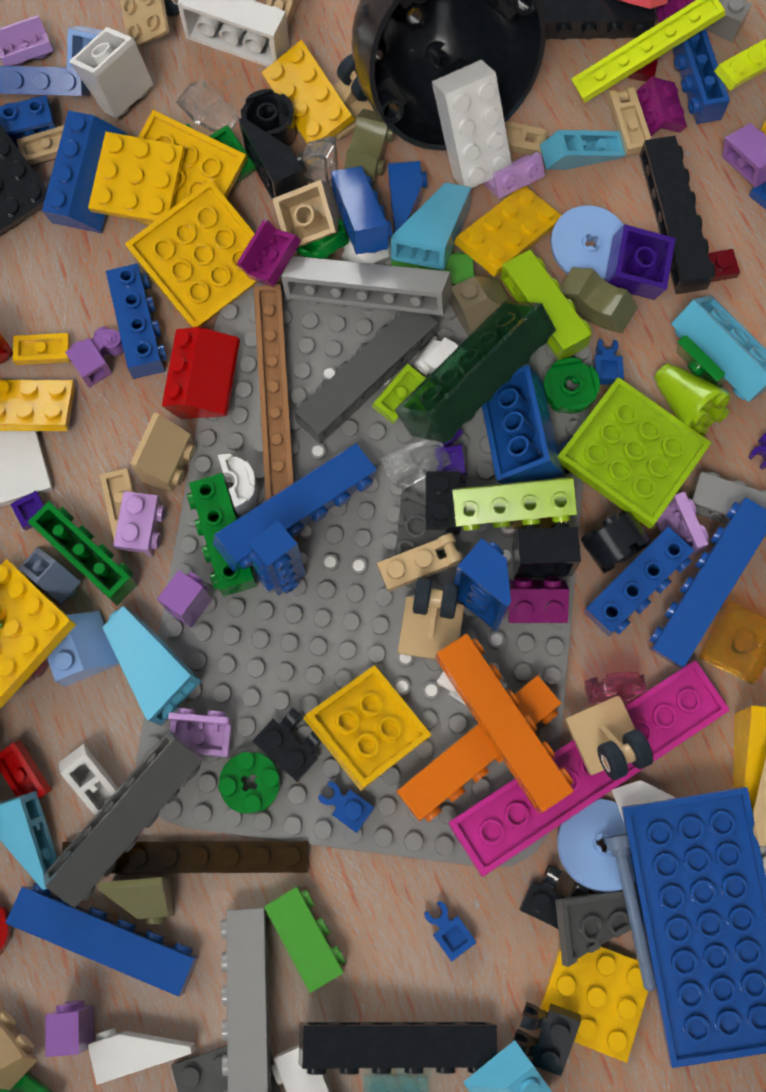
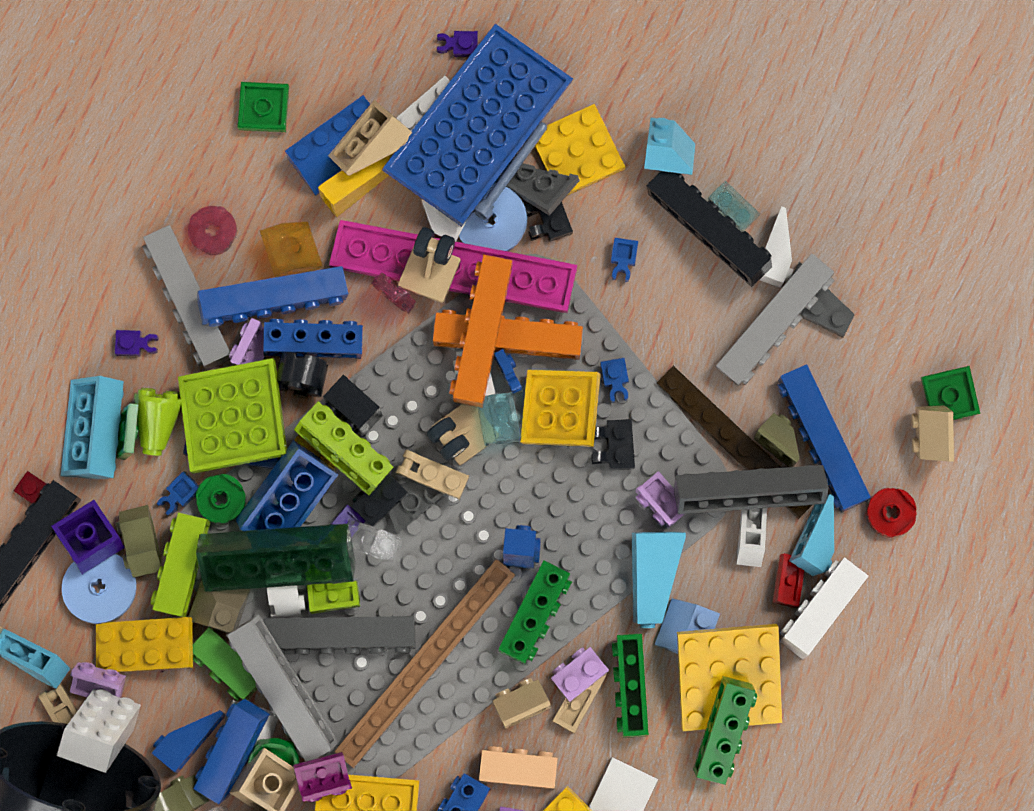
camera: 135 degrees left, 5 degrees up
dark purple plate [10,491,45,531] -> none
sand blue slope [18,547,81,604] -> none
medium lavender brick [45,1000,95,1057] -> none
white slope [88,1028,196,1085] -> none
medium lavender brick [157,570,211,628] -> none
red slope [162,327,240,419] -> none
blue brick [213,444,377,572] -> none
white cylinder [218,453,259,517] -> none
green plate [218,752,280,814] -> none
bright green brick [264,887,346,993] -> none
medium azure slope [391,183,471,270] -> none
blue slope [454,538,511,632] -> none
magenta bracket [508,577,569,623] -> none
black plate [513,1002,582,1076] -> none
none -> clear light blue plate [477,392,521,446]
none -> light nougat brick [479,746,558,789]
none -> blue plate [494,349,522,394]

